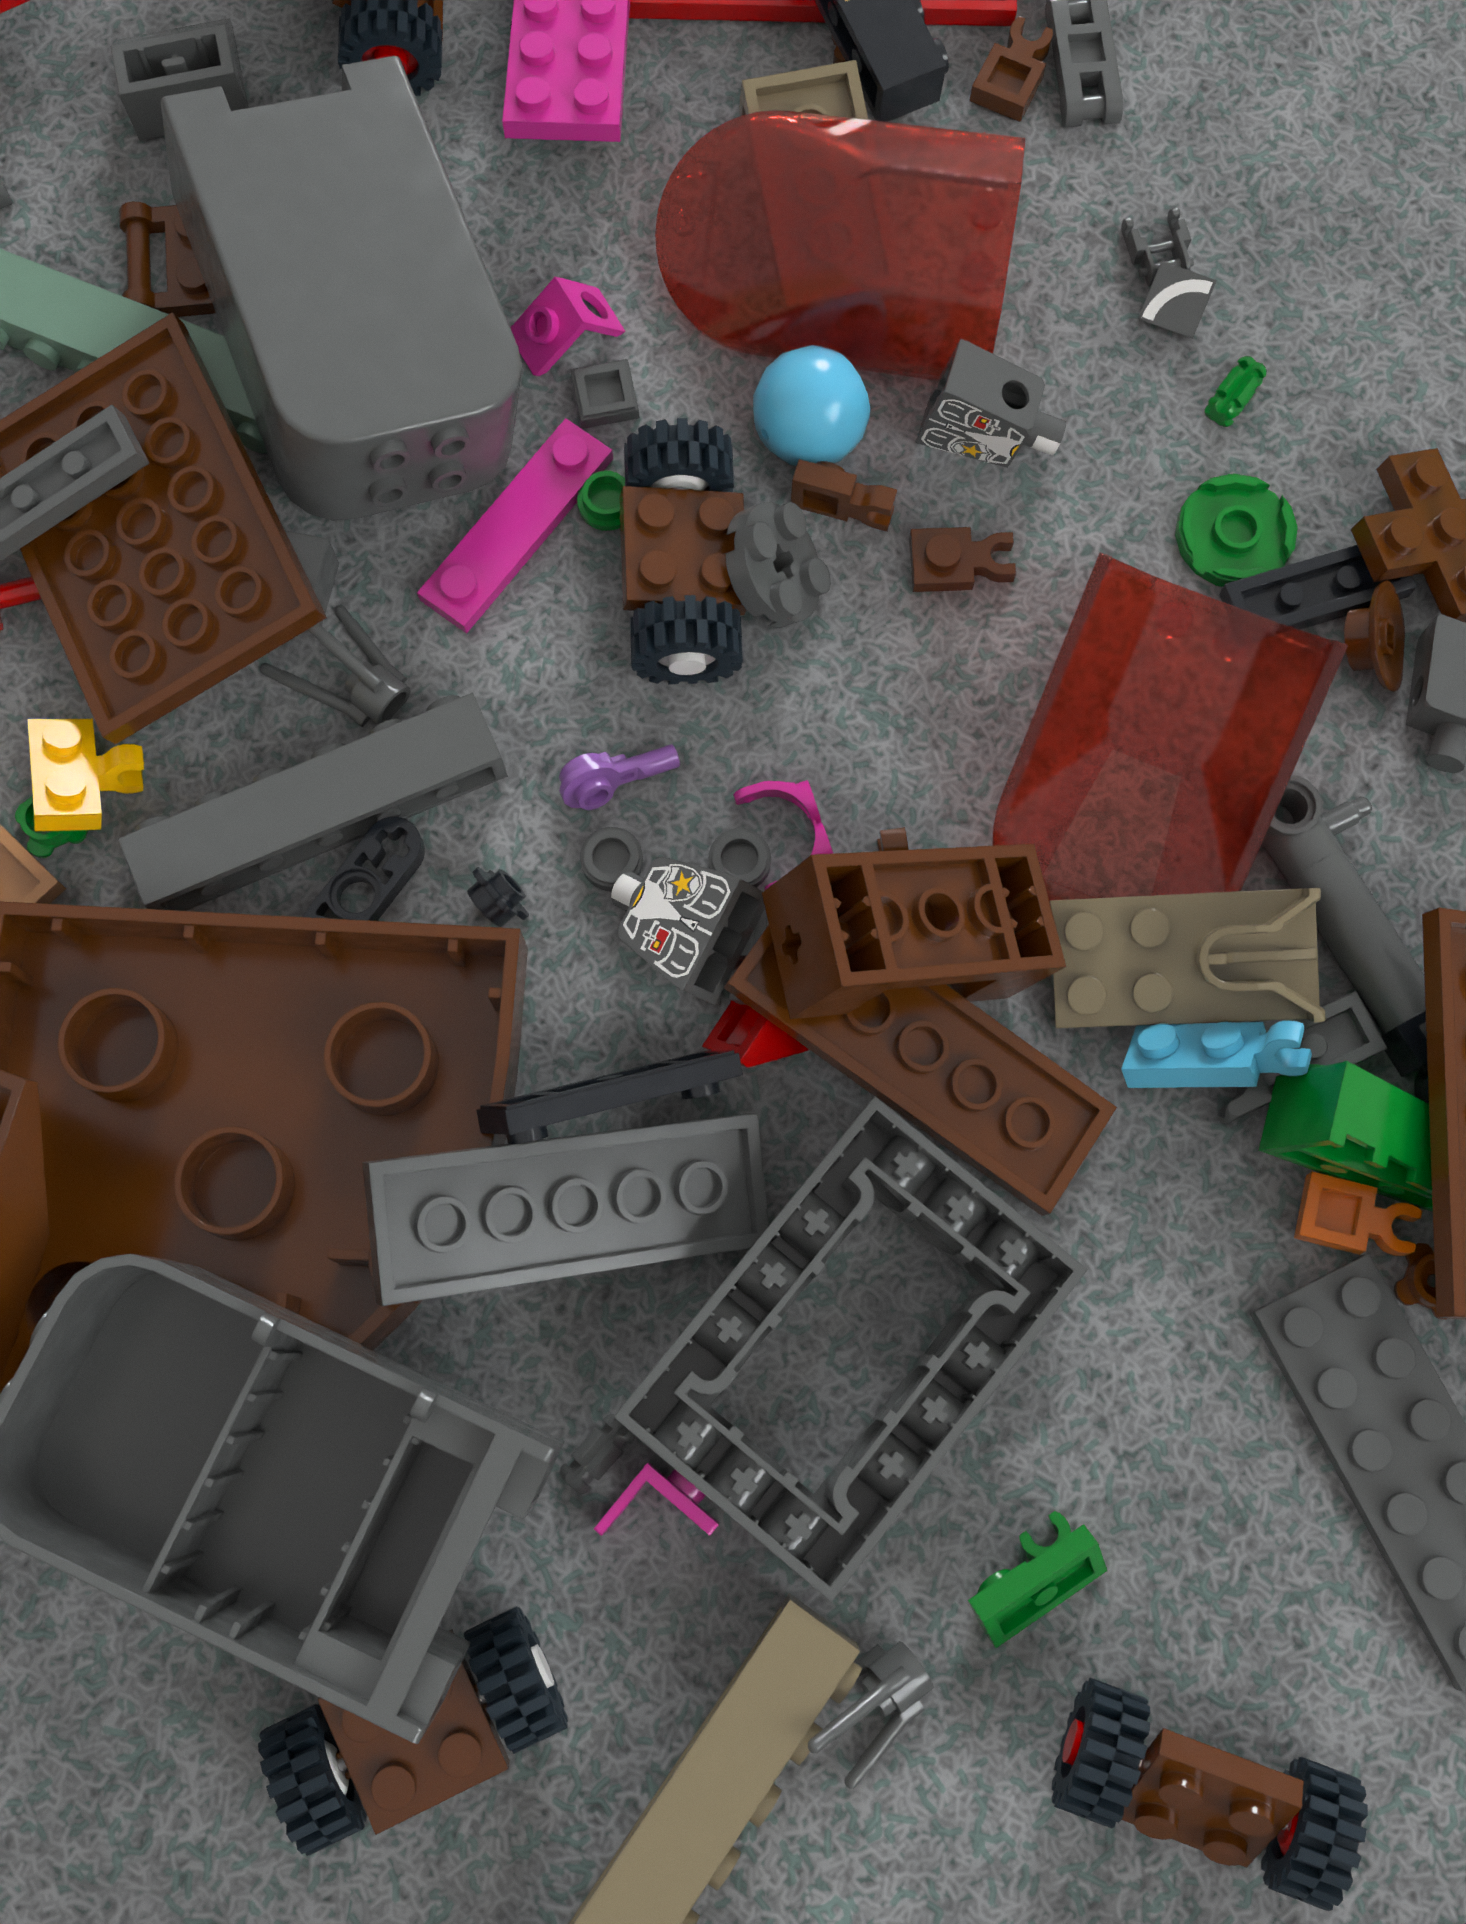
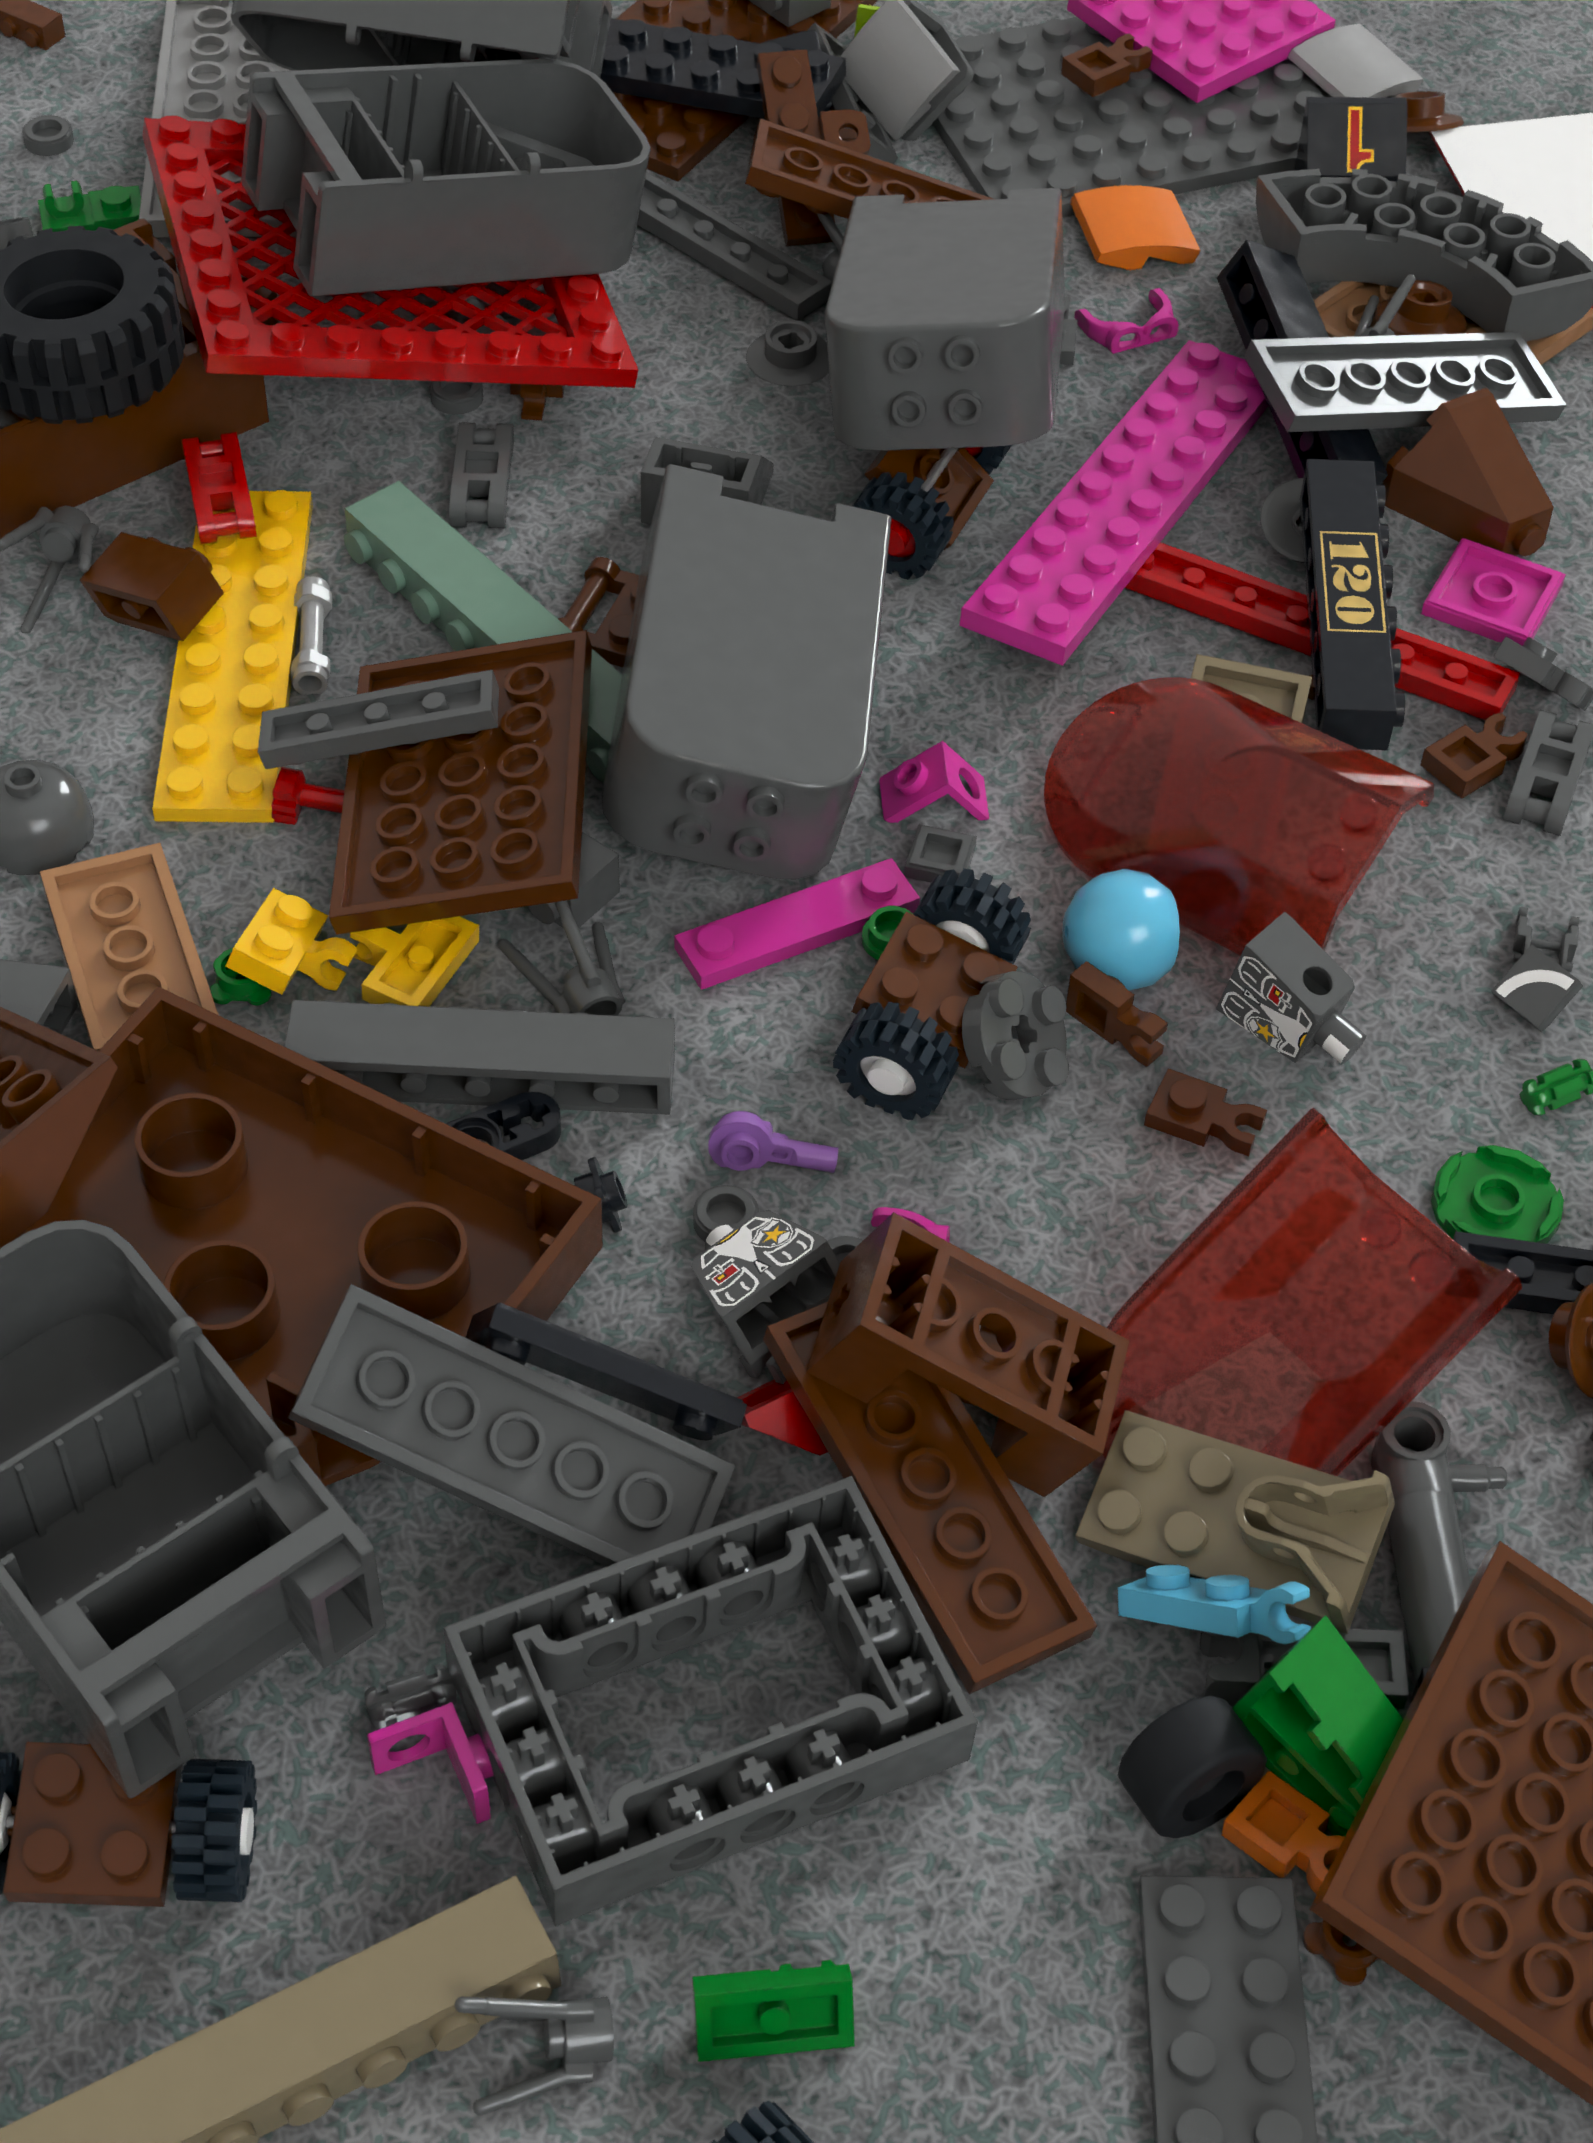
camera: 25 degrees right, 25 degrees down
none -> yellow plate [350,916,479,1007]
none -> black tyre [1118,1695,1267,1839]

